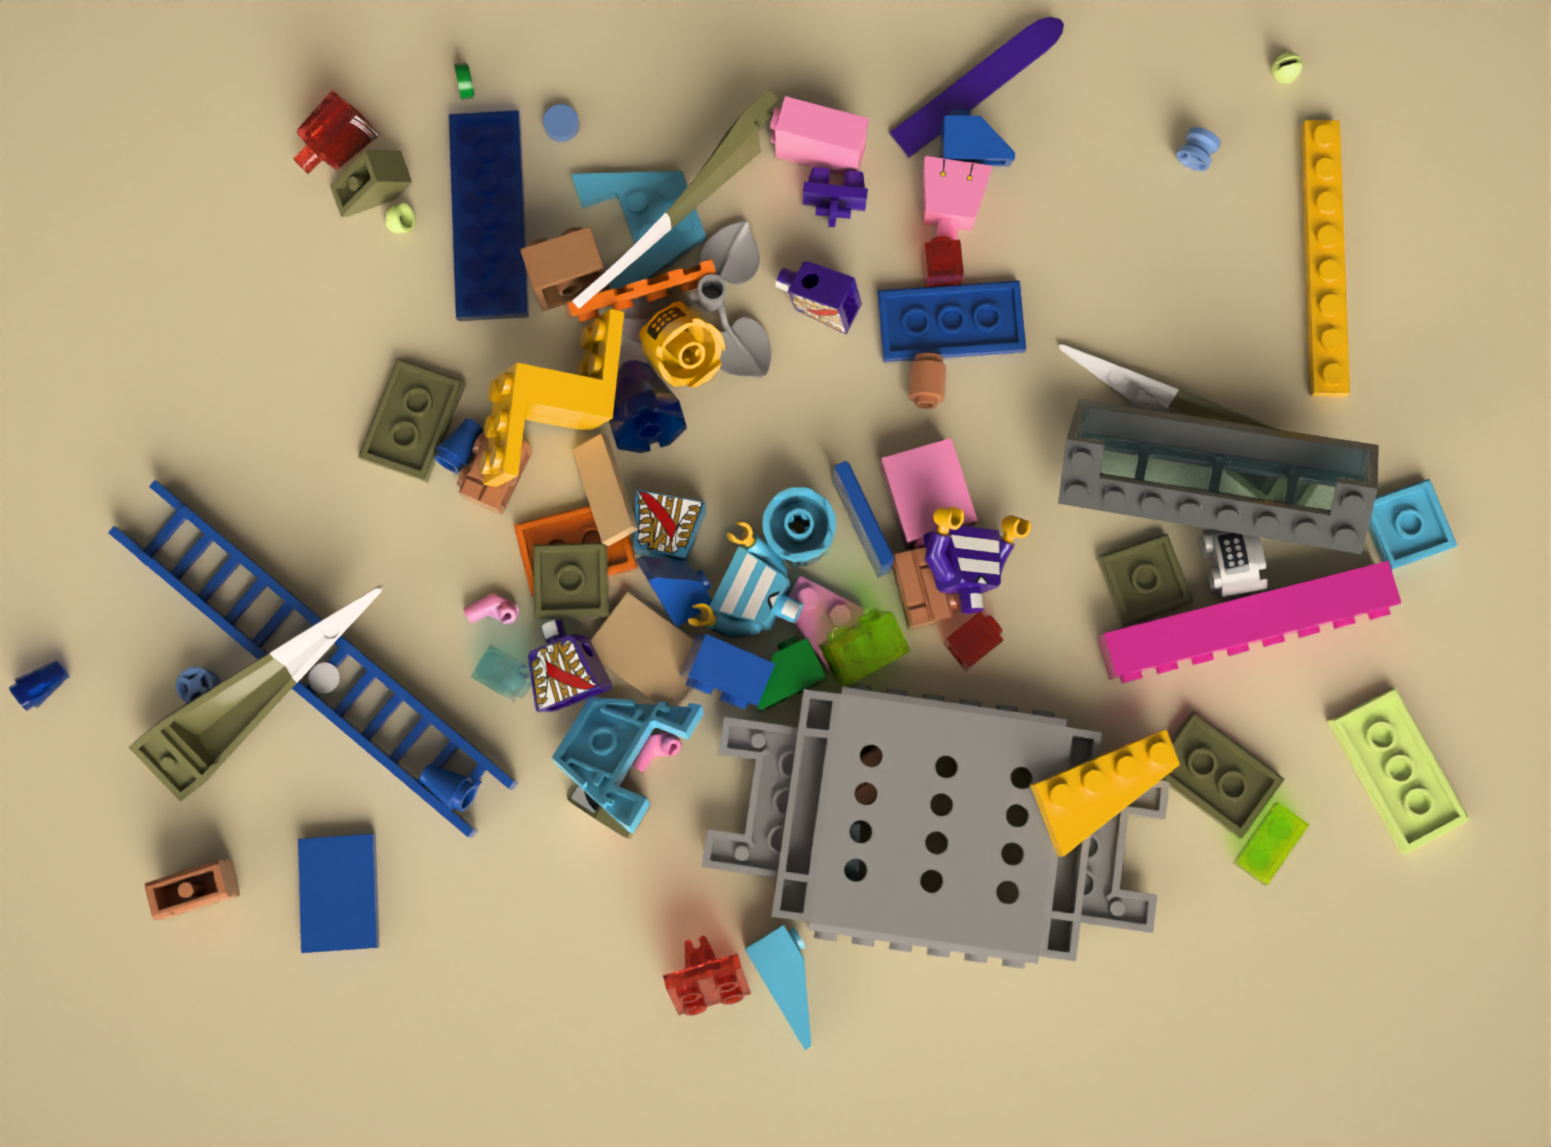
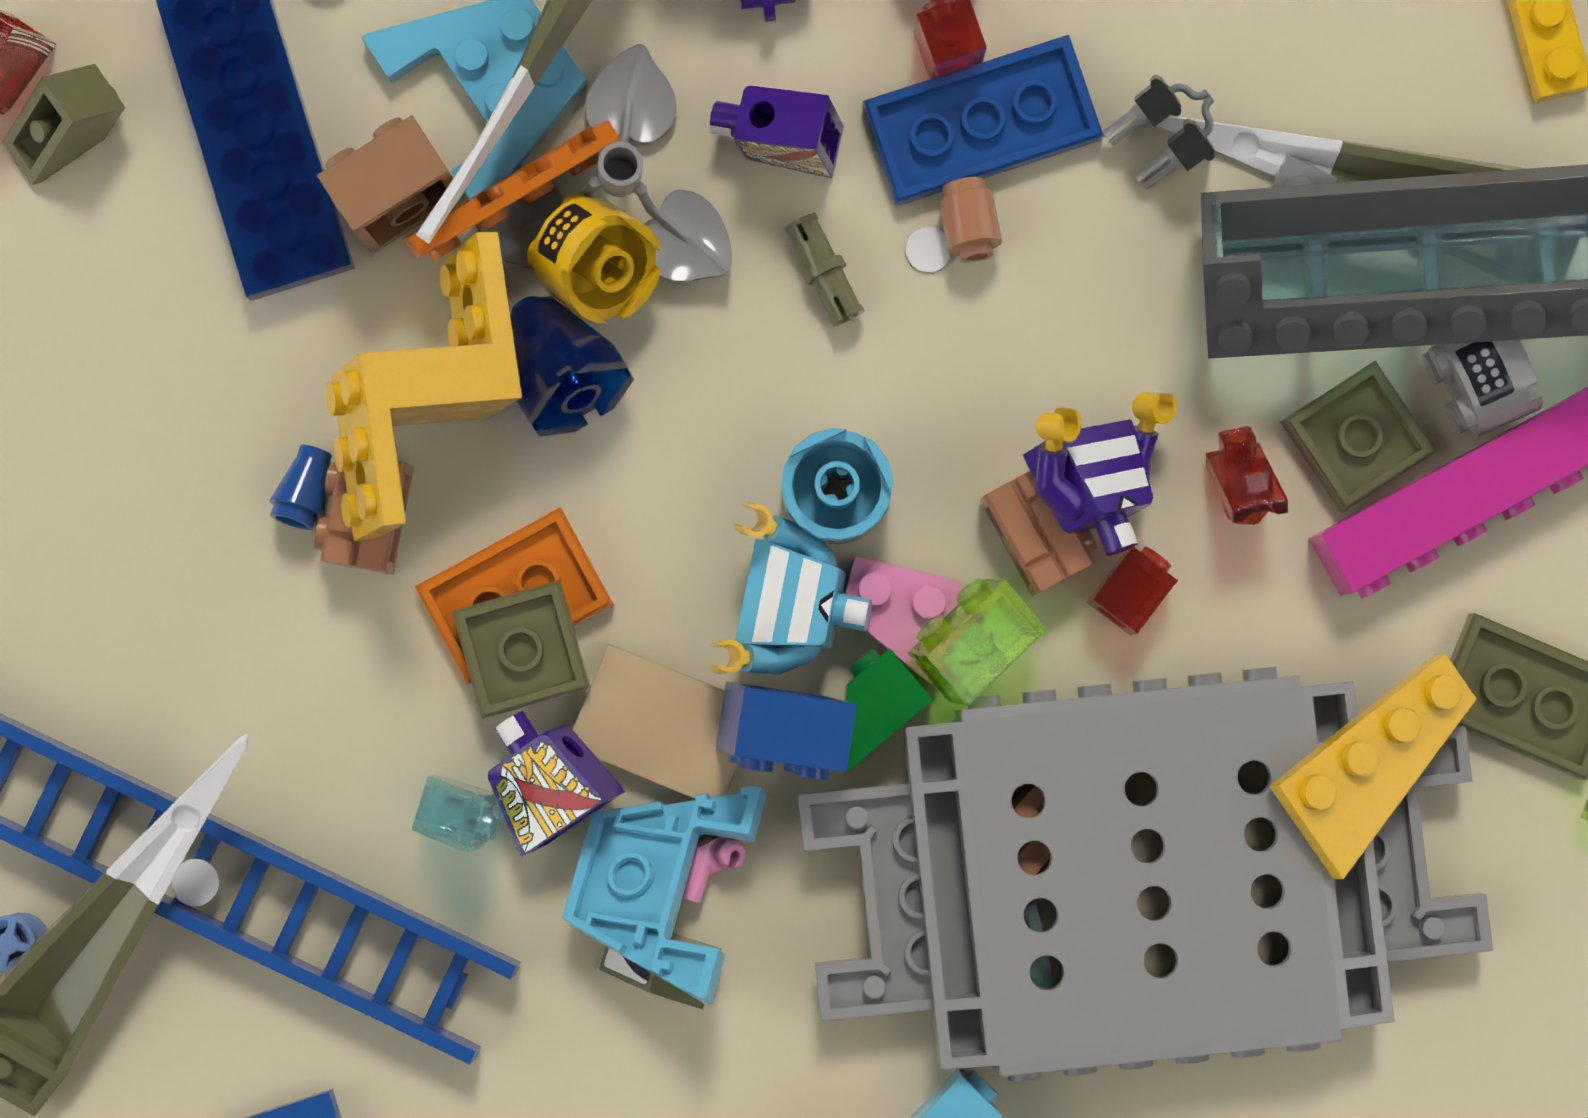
camera: 15 degrees left, 5 degrees up
olive tile [358,358,466,483] -> none
yellowish green hinge [384,203,416,233] -> none
blue cone [419,763,478,812] -> none
bright pink arm [463,594,519,624] -> none
tan tile [572,433,639,546] -> none
torso [634,490,707,561] -> none
blue slope [635,556,712,627] -> none
blue tile [832,461,895,578] -> none
bright pink brick [879,438,978,549] -> none
none -> olive pin [785,213,865,326]
none -> white sticker [905,227,951,272]
none -> piece [1103,75,1215,189]
none -> clear red hips [1205,426,1288,525]

